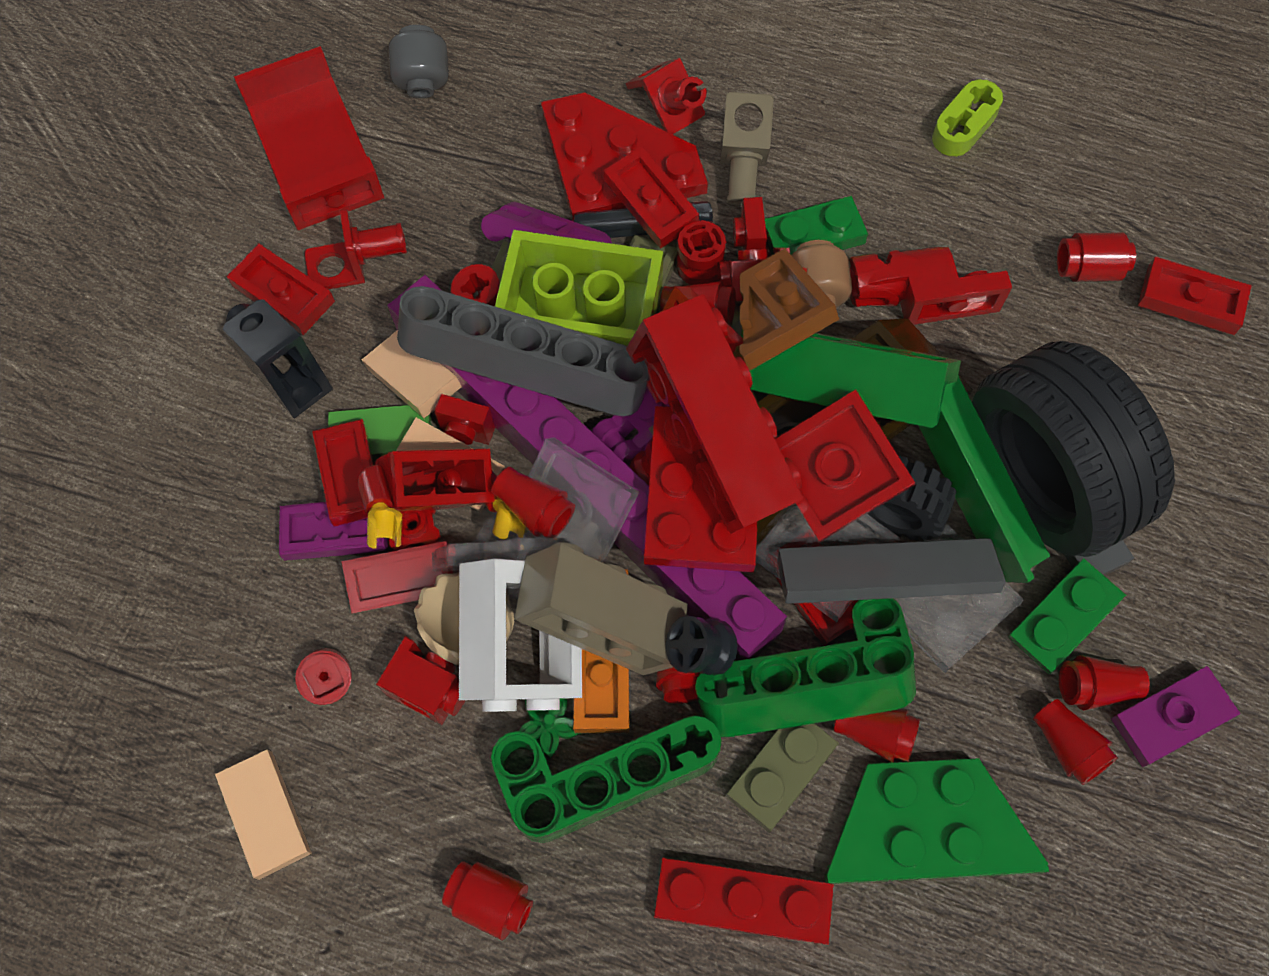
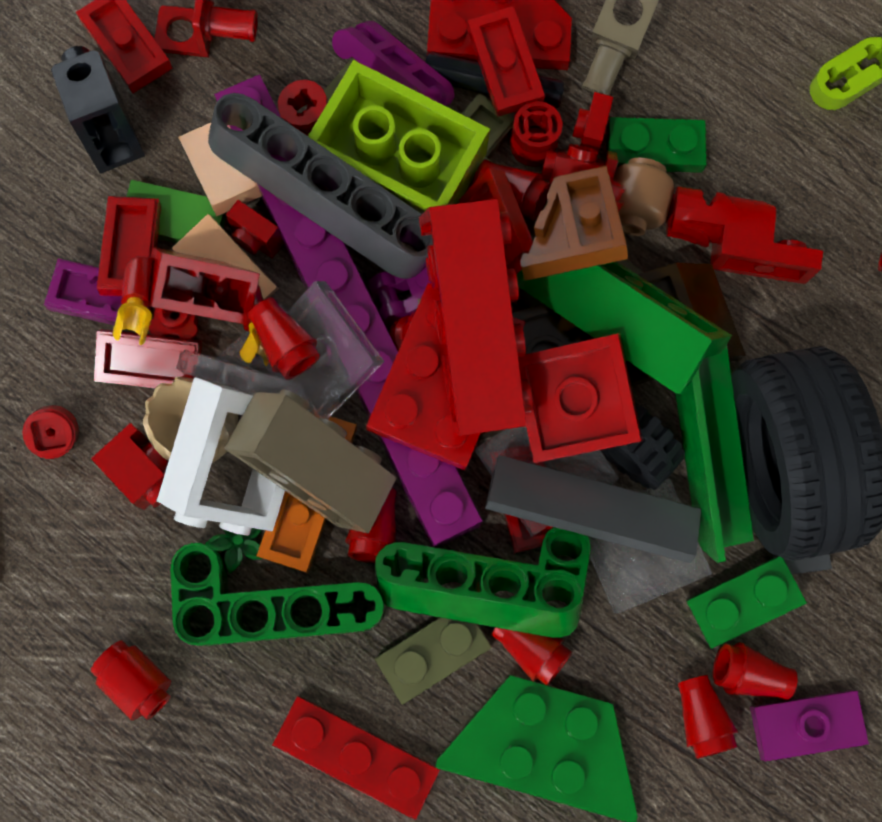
camera: 10 degrees right, 10 degrees up
black wheel [665,616,738,676] -> none

